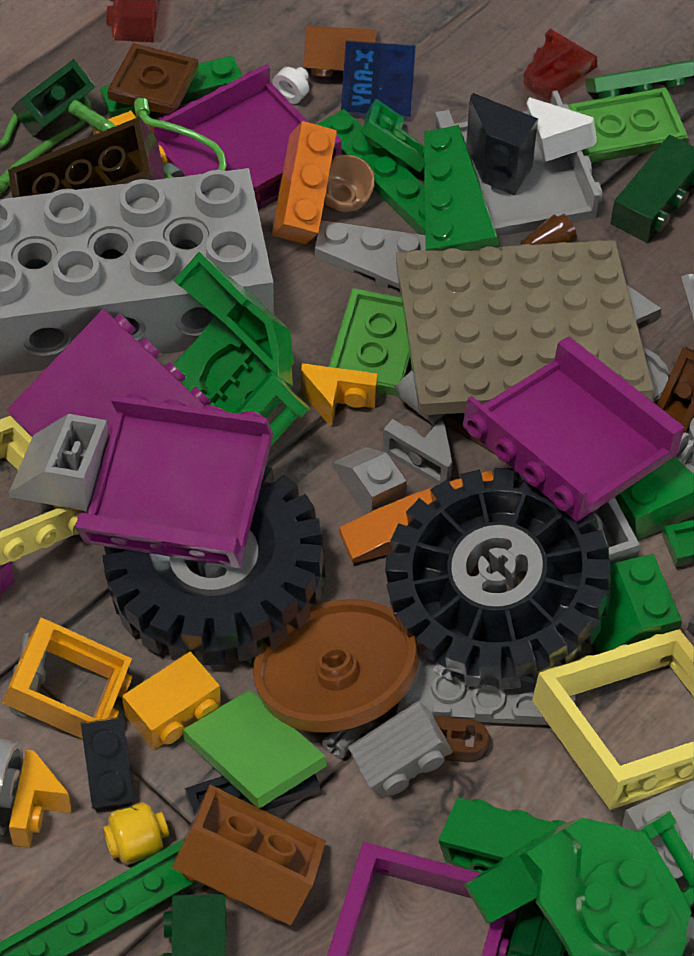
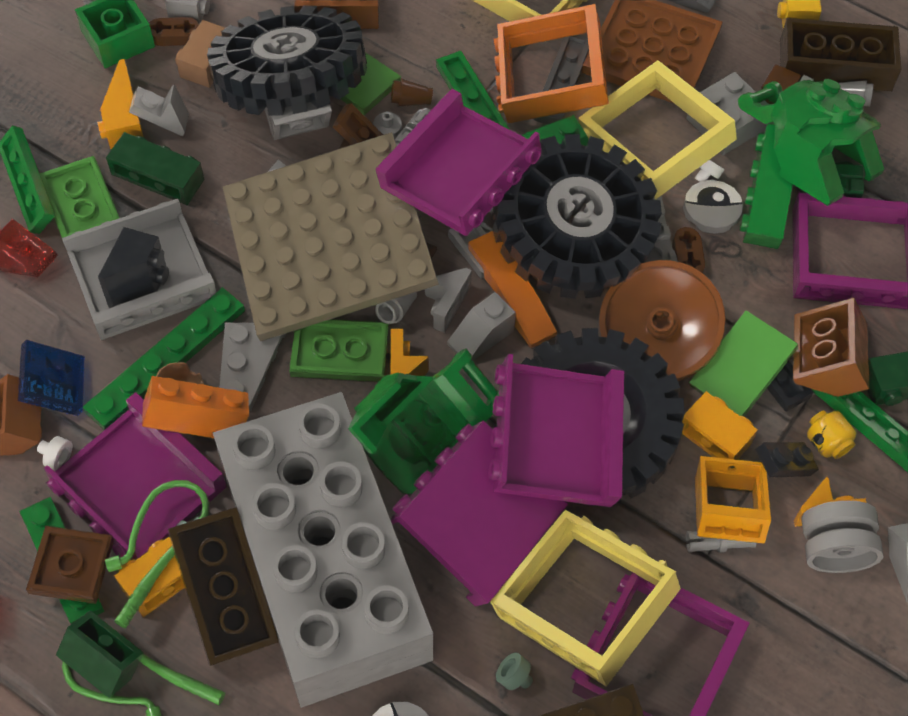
camera: 100 degrees left, 5 degrees up
light grey slope [9,414,109,511] -> none
light grey brick [348,701,452,797] -> none
green plate [361,99,424,172] -> none
green wing [424,125,501,251] -> none
reddish brown cone [520,214,577,245] -> none
white slope [526,98,597,162] -> none
none -> tile [683,180,743,234]
none -> white tile [695,160,725,182]

